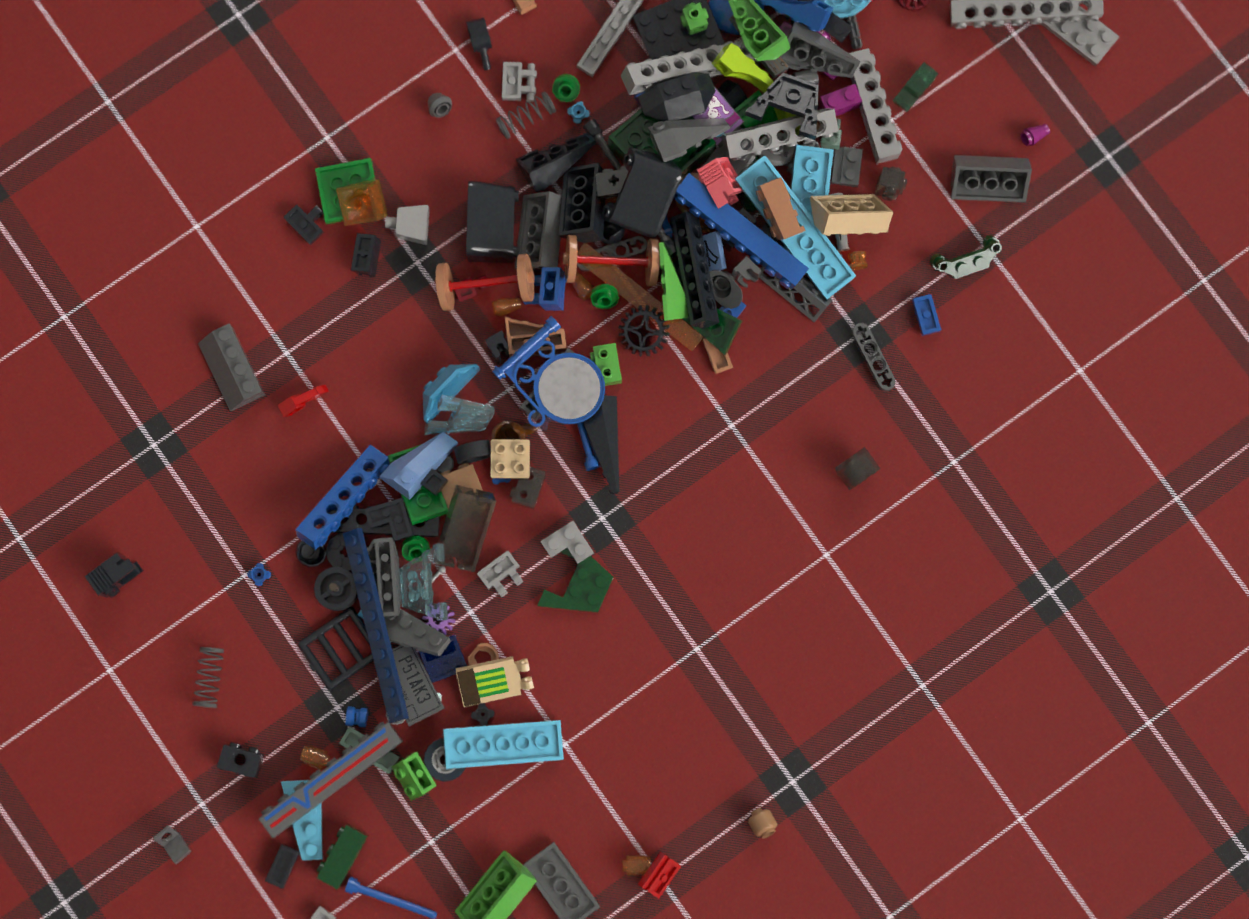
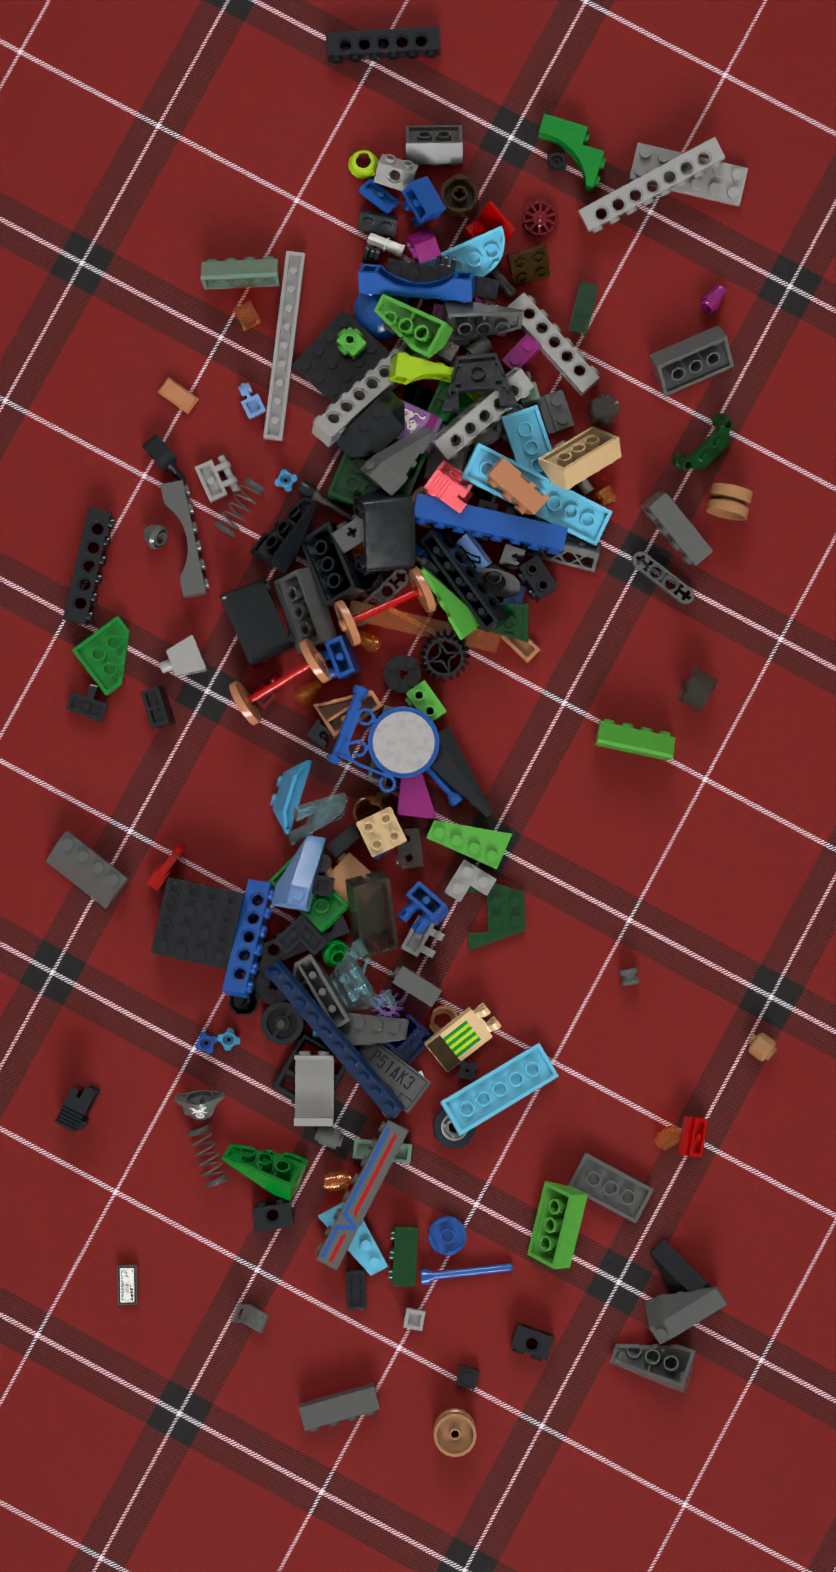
camera: 15 degrees left, 5 degrees up
clear orange slope [336,179,388,226] -> none
blue wheel [346,706,368,728] -> none
bright green brick [391,752,437,800] -> none
green plate [552,74,580,102] -> none
green plate [591,284,619,309] -> none
blue plate [912,294,941,336] -> none
none -> black brick [63,507,115,626]
none -> tile [117,1264,138,1305]
none -> black piece [151,877,245,970]
none -> dark grey arch [160,480,210,599]
none -> dark grey hat [174,1090,224,1120]
none -> dark azure plate [217,1028,240,1051]
none -> green wedge [222,1144,308,1201]
none -> medium blue plate [238,382,266,420]
none -> light grey panel [294,1051,334,1126]
none -> dark grey brick [314,1126,344,1149]
none -> black plate [383,655,421,693]
none -> dark grey brick [391,965,442,1007]
none -> magenta slope [397,773,436,819]
none -> blue brick [397,881,450,935]
none -> bright green wedge [426,820,512,869]
none -> blue tile [428,1216,467,1255]
none -> dark brown bracket [506,245,550,286]
none -> black brick [516,555,559,603]
none -> bright green slope [594,719,675,761]
none -> dark grey wheel [619,967,640,986]
none -> dark grey wedge [639,492,713,566]
none -> medium nougat wheel [706,483,753,520]

